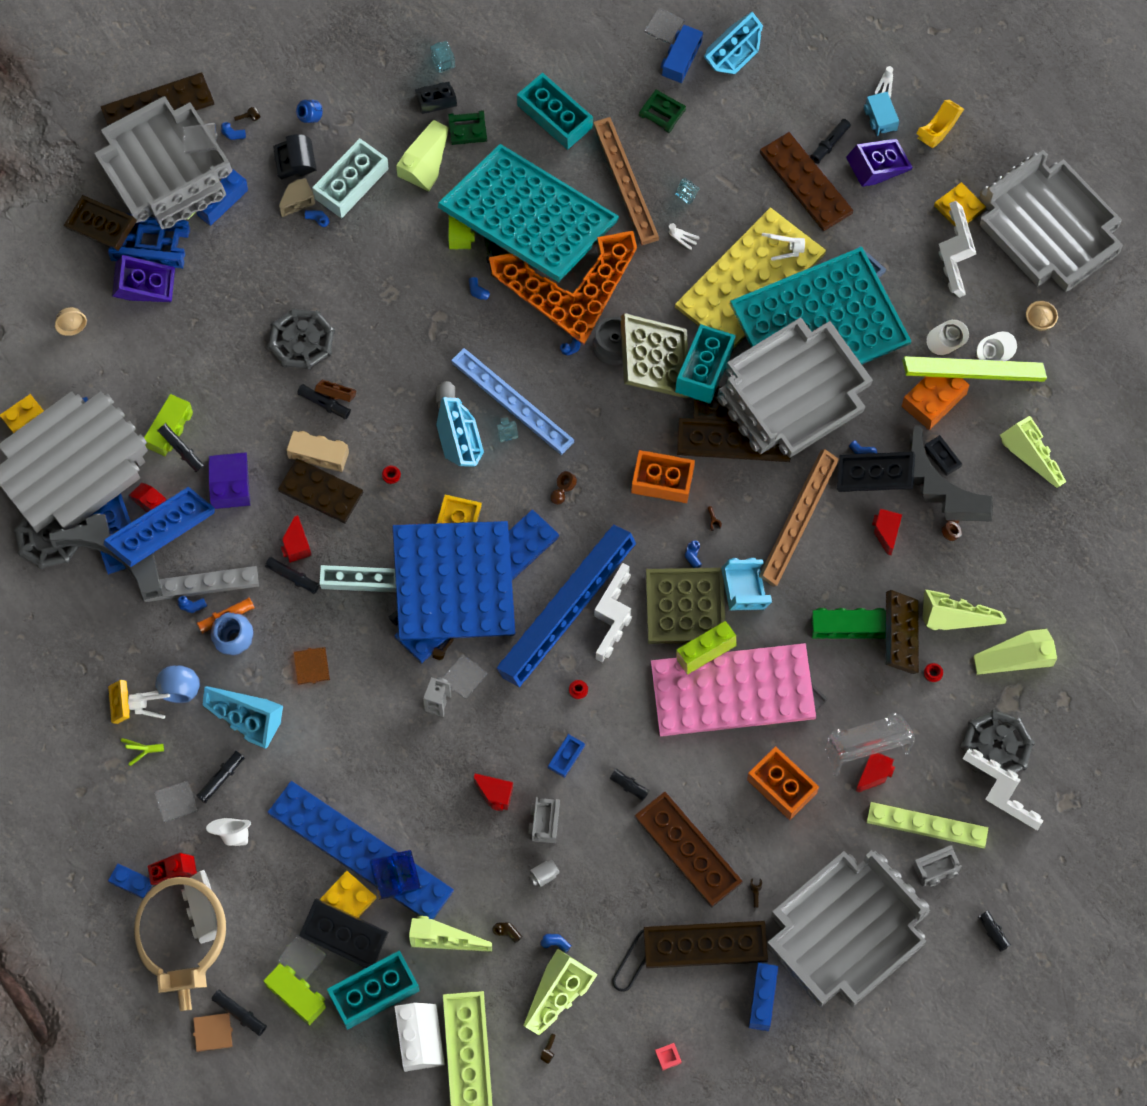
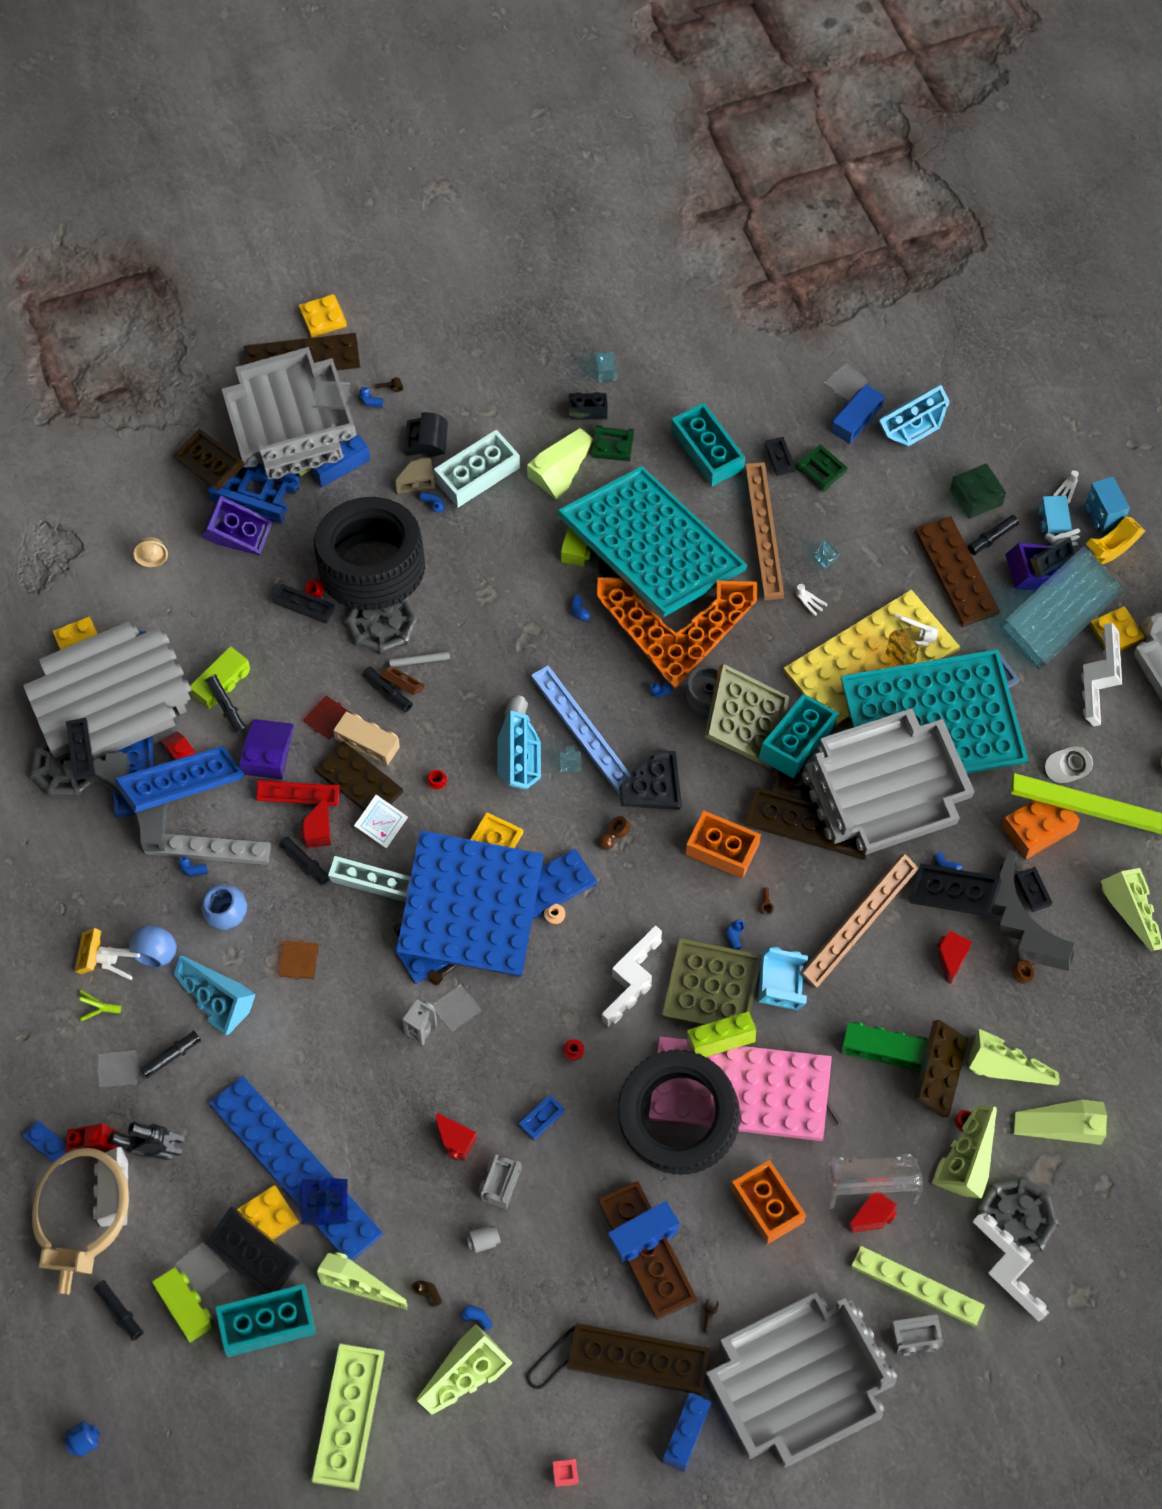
camera: 15 degrees right, 5 degrees down
medium nougat piece [193,1013,233,1052] -> none
orange pin [197,597,254,634] -> none
white piece [206,818,251,846] -> none
blue head [296,99,323,123] -> none
white slope [395,1003,445,1072] -> none
blue brick [497,524,636,688] -> none
dark brown hand [541,1034,556,1064] -> none
black pin [610,769,650,801] -> none
white piece [975,331,1017,361] -> none
black pin [978,911,1011,952] -> none
none -> black plate [66,717,96,780]
none -> black connector [108,1121,185,1160]
none -> red tile [256,780,340,806]
none -> black plate [273,584,335,624]
none -> yellow plate [299,294,347,338]
none -> clear red piece [303,695,352,740]
none -> red plate [305,579,324,598]
none -> black tyre [314,497,425,610]
none -> white sticker [354,795,408,848]
none -> light grey bar [389,652,450,667]
none -> light nougat plate [544,904,565,924]
none -> blue brick [608,1201,680,1262]
none -> black tyre [617,1049,740,1175]
none -> black plate [619,750,682,810]
none -> black plate [765,436,795,476]
none -> clear yellow brick [886,628,919,666]
none -> yellowish green wedge [932,1105,997,1198]
none -> clear green brick [950,463,1006,519]
none -> clear light blue brick [998,546,1124,669]
none -> black plate [1031,537,1075,577]
none -> white piece [1045,528,1080,546]
none -> dark azure brick [1085,477,1130,535]

